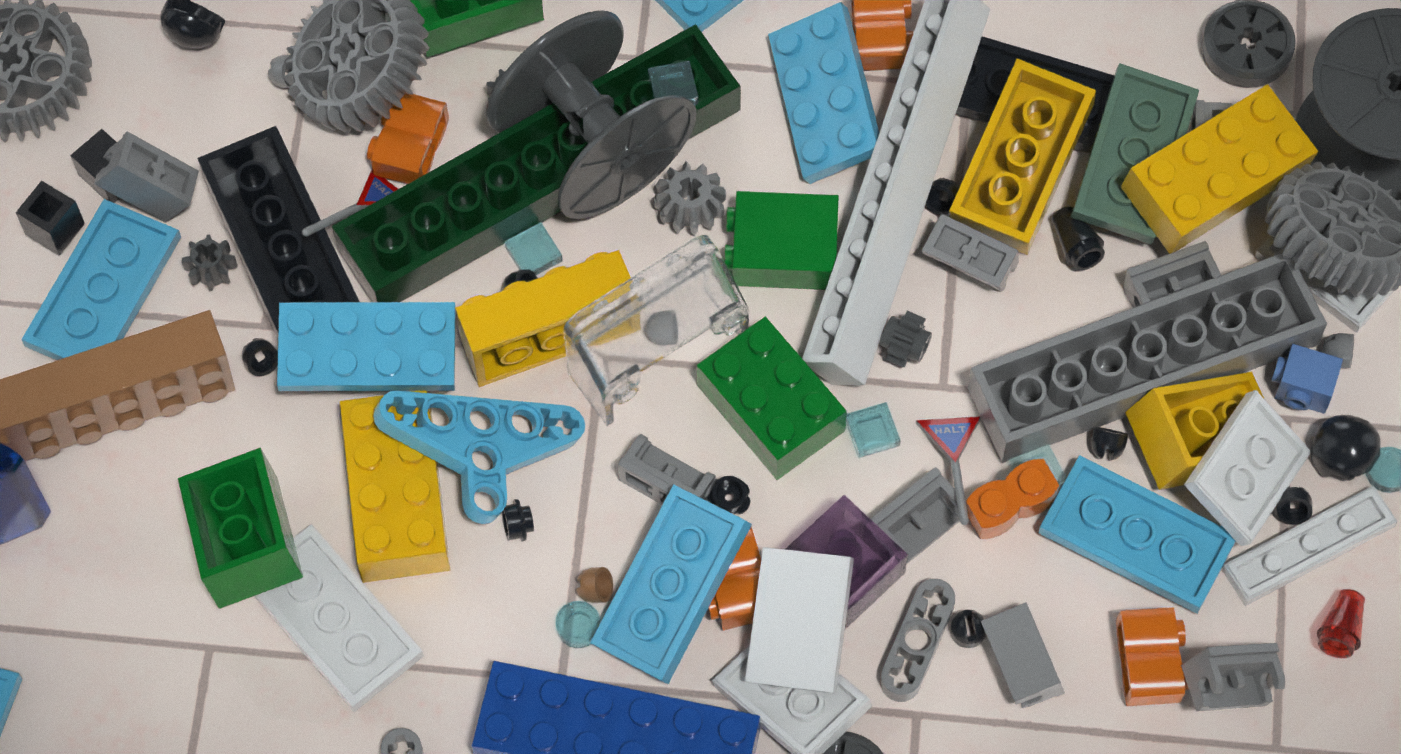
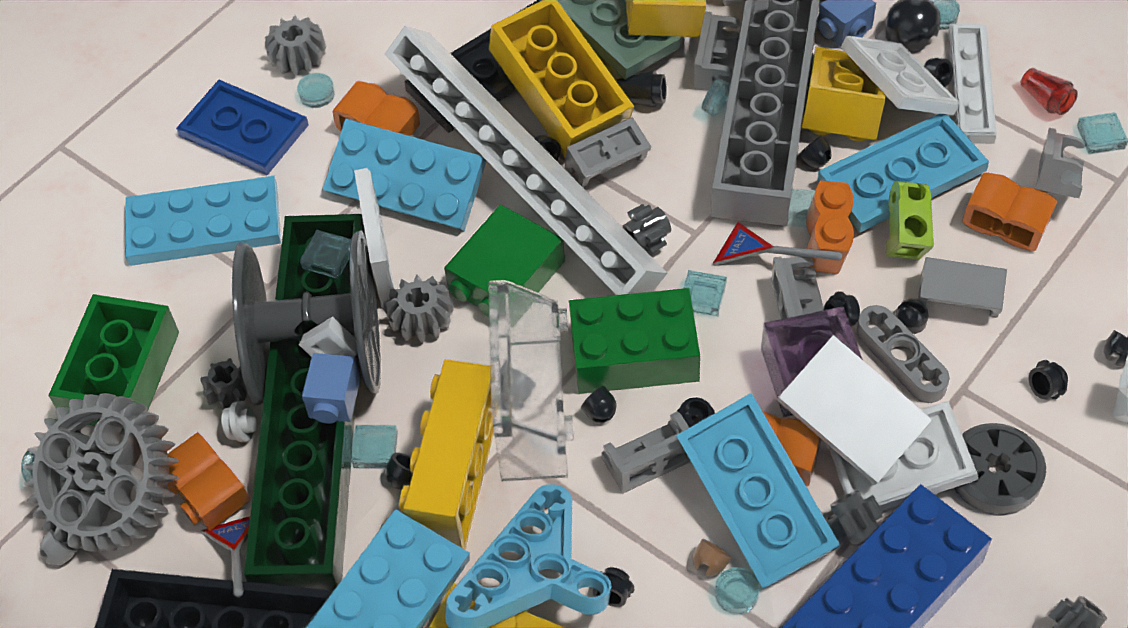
camera: 55 degrees left, 10 degrees down
none -> white plate [221,401,257,442]
none -> white plate [299,316,358,357]
none -> medium blue brick [302,353,361,423]
none -> white tile [354,168,394,308]
none -> black hinge [580,386,617,423]
none -> clear light blue tile [701,78,731,116]
none -> black plate [824,291,860,331]
none -> dark grey gear [827,490,883,545]
none -> lime leg [886,181,934,260]
none -> clear light blue tile [1077,112,1128,154]

